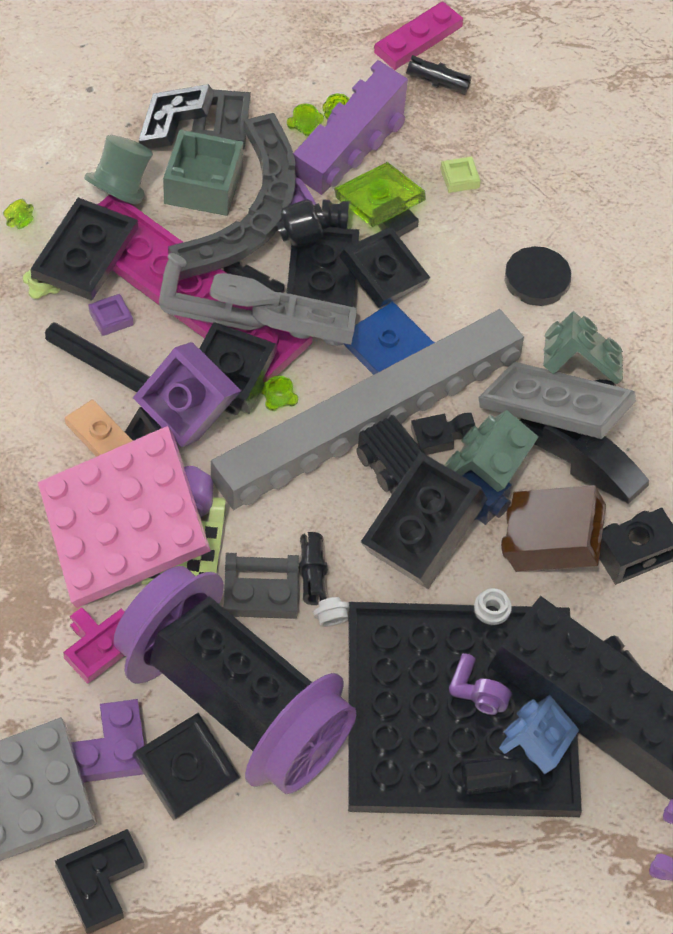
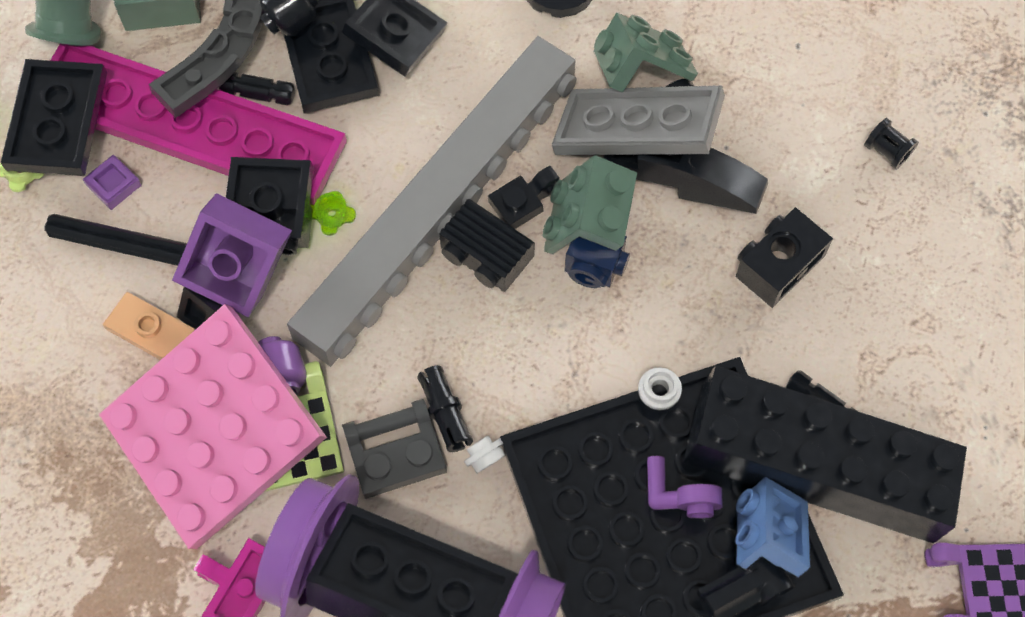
camera: 15 degrees left, 10 degrees up
light grey plate [159,253,357,346] -> none
blue plate [343,301,435,375] -> none
black brick [361,452,488,589] -> none
brick [501,485,606,572] -> none

